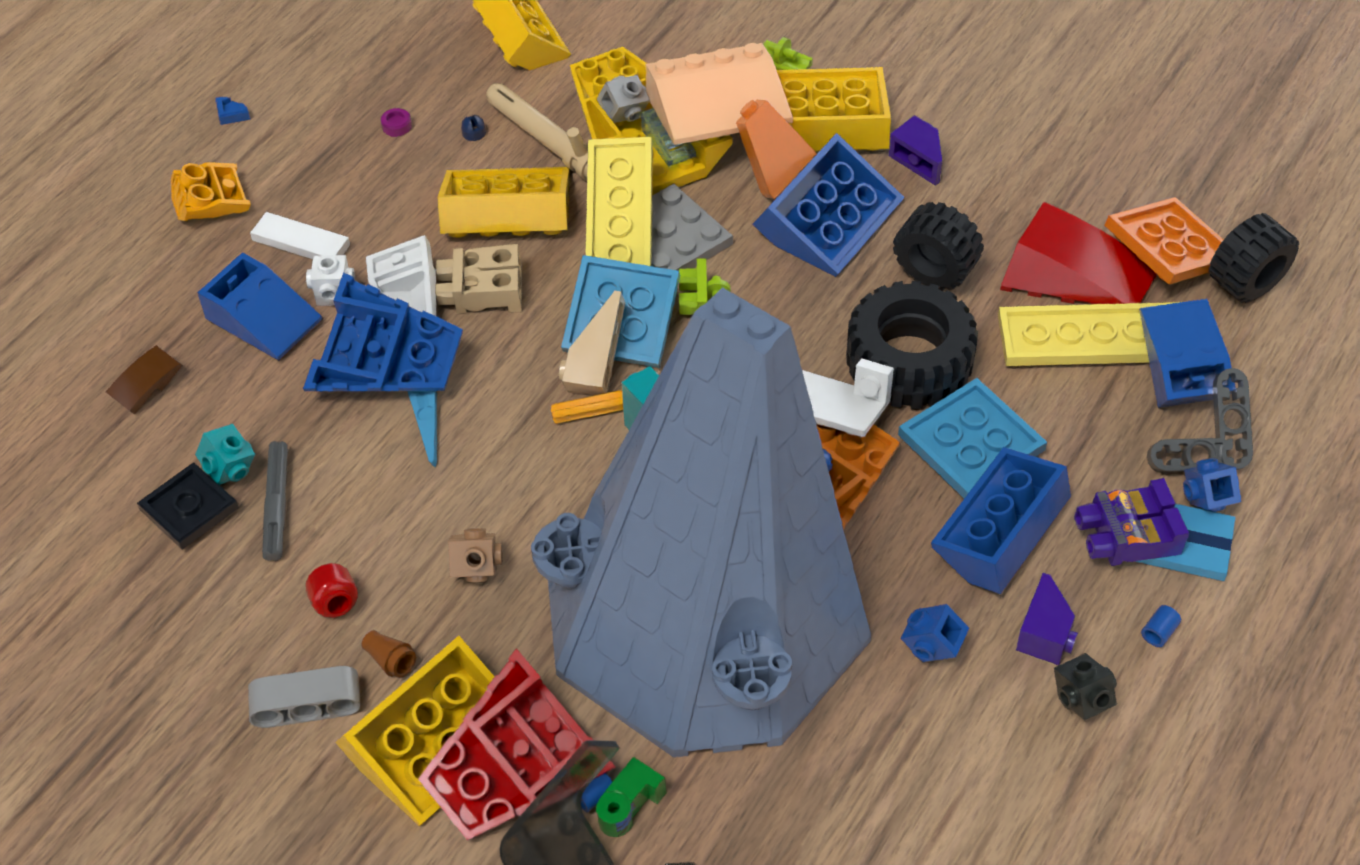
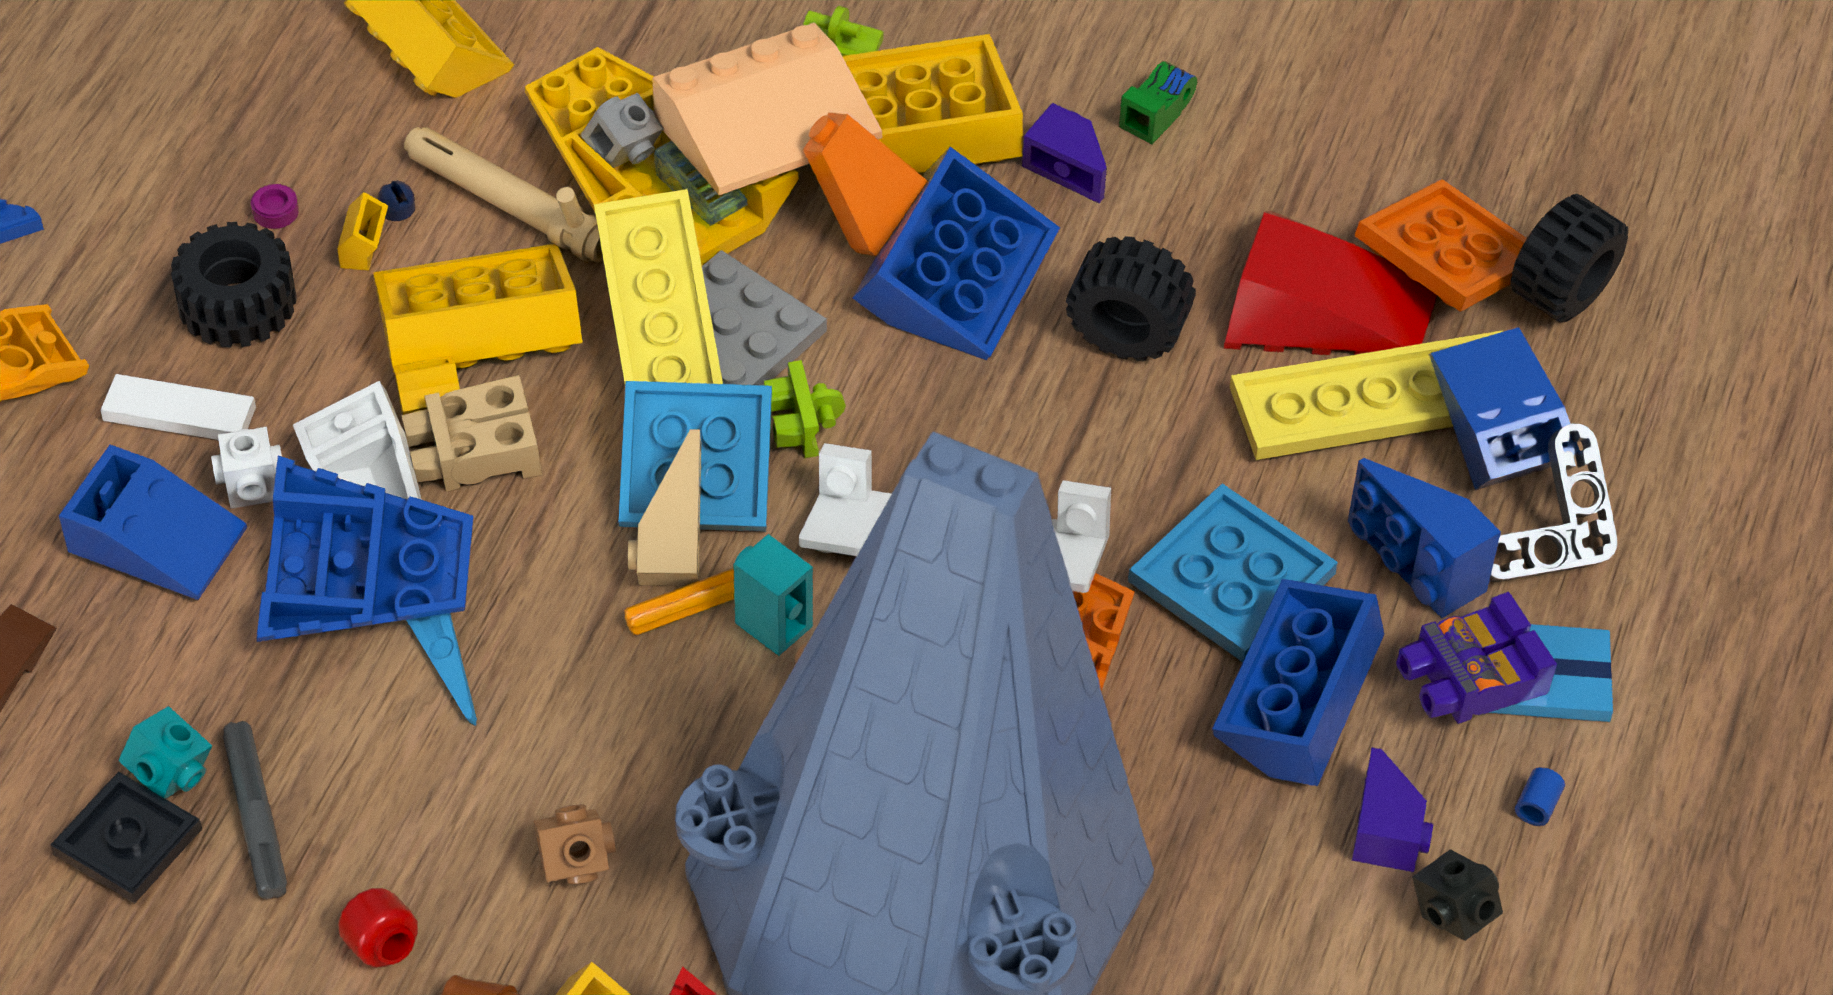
camera: 15 degrees left, 0 degrees up
black tyre [846,281,978,409] -> none
blue brick [900,604,969,662] -> none
blue brick [1183,458,1242,512] -> none
none -> black tyre [171,222,296,348]
none -> yellow piece [337,192,388,271]
none -> yellow piece [393,355,460,415]
none -> green leg [1119,61,1197,145]
none -> blue slope [1347,458,1501,618]

